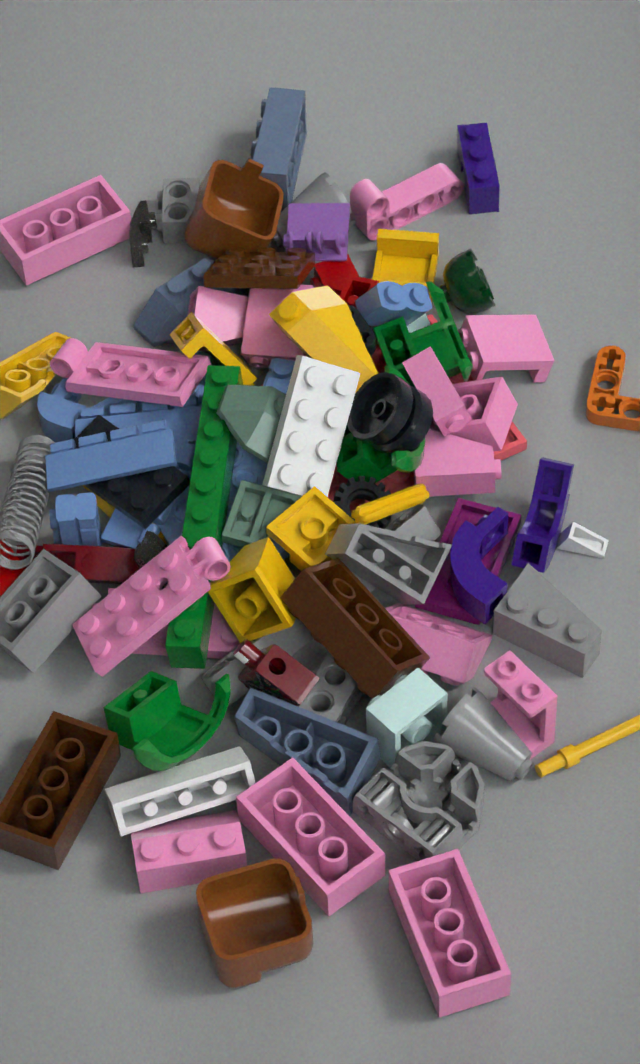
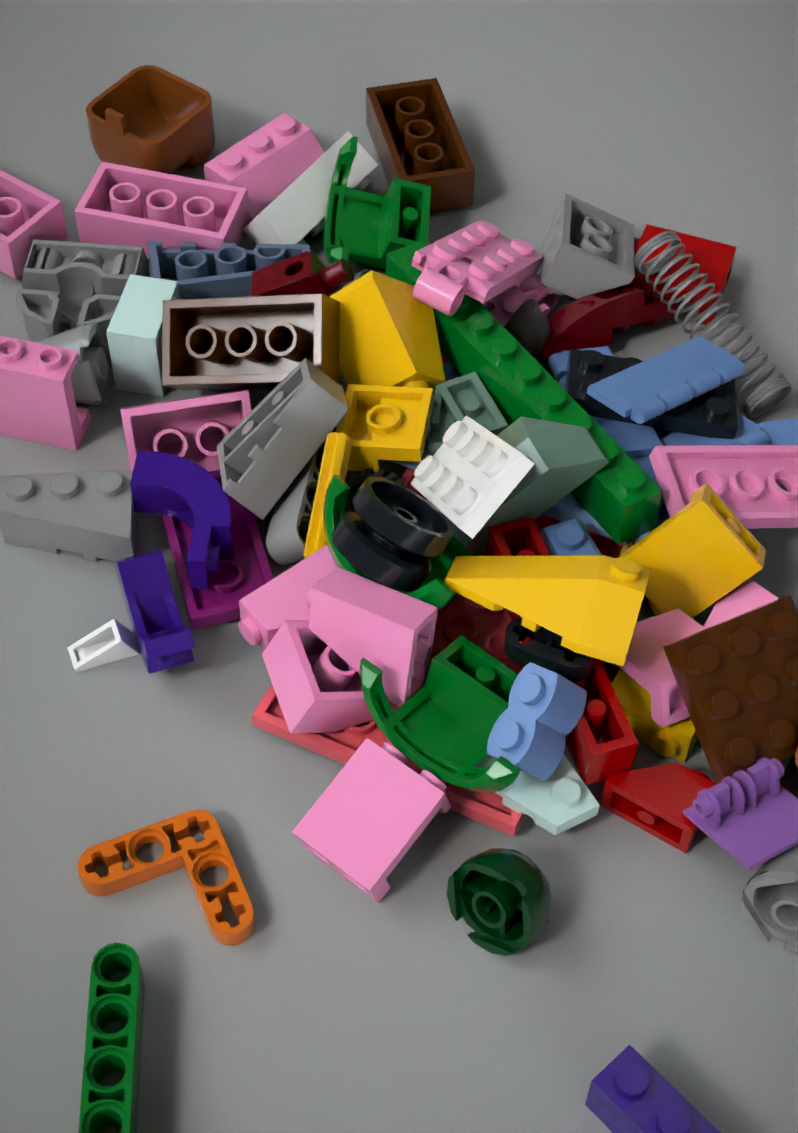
camera: 140 degrees right, 0 degrees up
medium blue brick [49,492,103,547] -> none
bright pink beam [350,163,464,241] -> none
yellow panel [372,229,439,304] -> none

